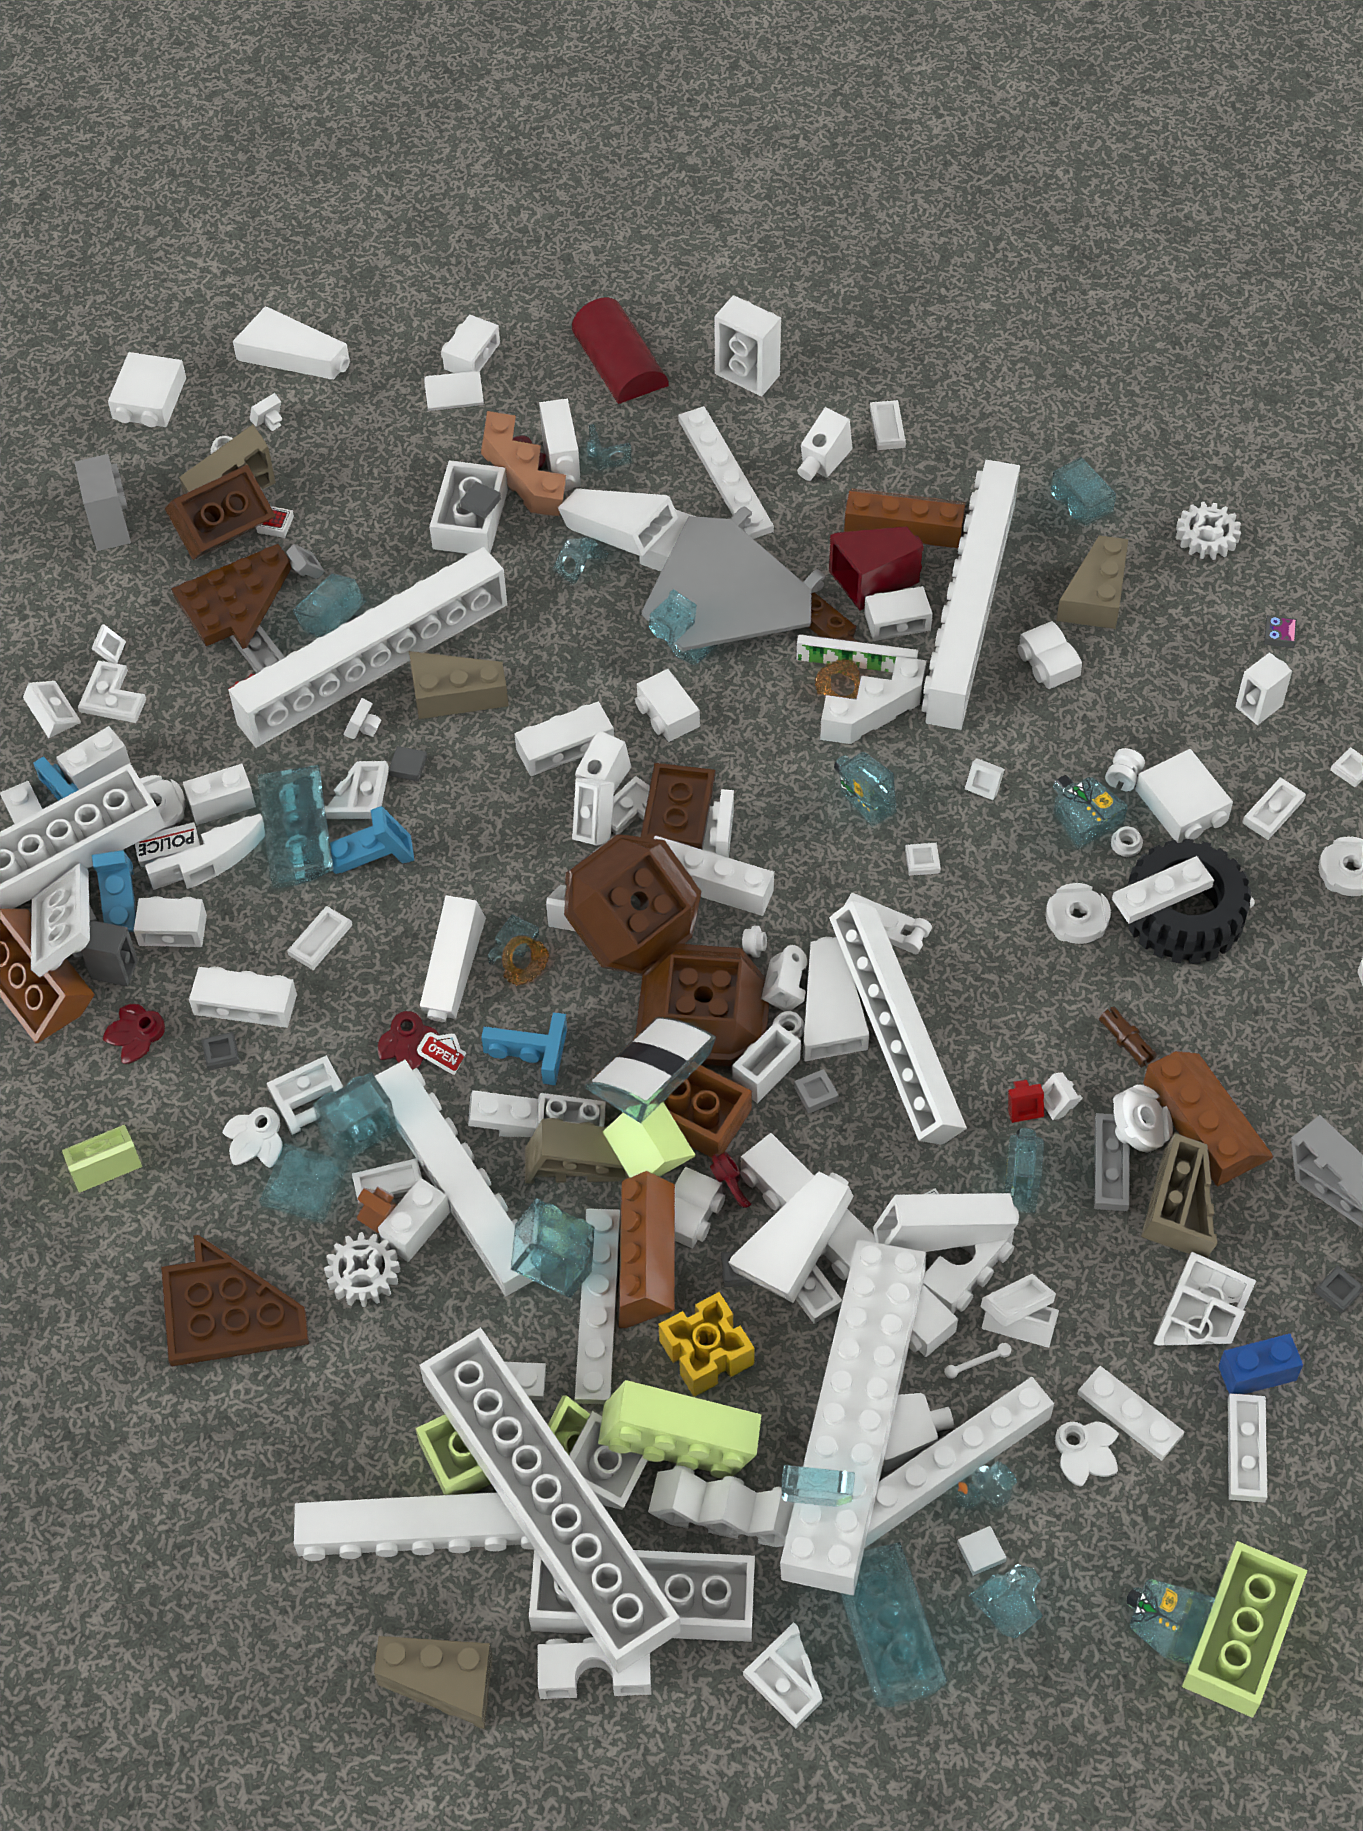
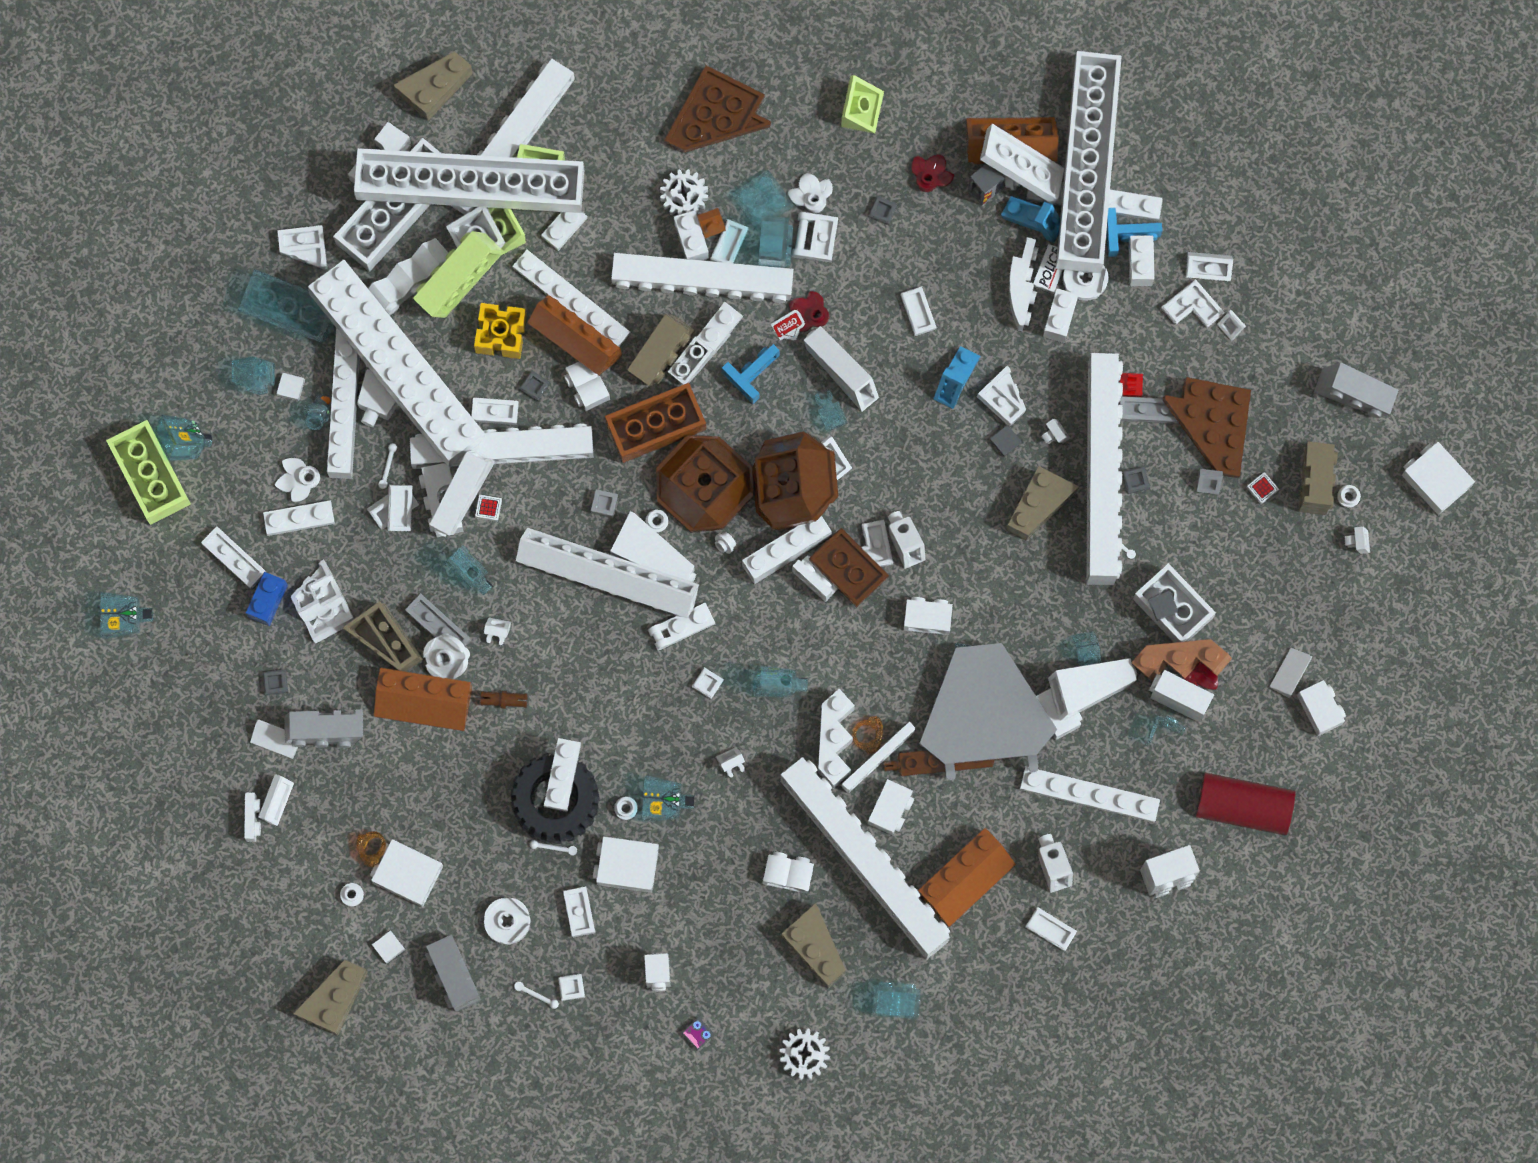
camera: 125 degrees right, 20 degrees up
white brick [134,896,207,947] -> none
reddish brown slope [165,465,276,560] -> none
white brick [189,966,297,1028] -> none
white slope [233,306,350,380] -> none
clear light blue slope [258,765,334,889] -> none
clear light blue brick [293,573,367,637] -> none
clear orange piece [502,935,549,986] -> none
clear light blue brick [510,1198,595,1298] -> none
white brick [514,701,614,776] -> none
white slope [572,778,614,845] -> none
slope [585,1017,716,1123] -> none
yellowish green slope [603,1099,695,1178] -> none
clear light blue brick [649,589,697,645] -> none
dark red plate [710,1152,752,1208] -> none
white slope [728,1172,854,1303] -> none
white brick [732,1022,801,1104] -> none
white leg [761,945,807,1012] -> none
clear light blue piece [781,1465,855,1507] -> none
dark red slope [829,526,924,611] -> none
red tile [1008,1079,1044,1123] -> none
white plate [1046,883,1111,944] -> none
white wheel [1105,748,1145,792] -> none

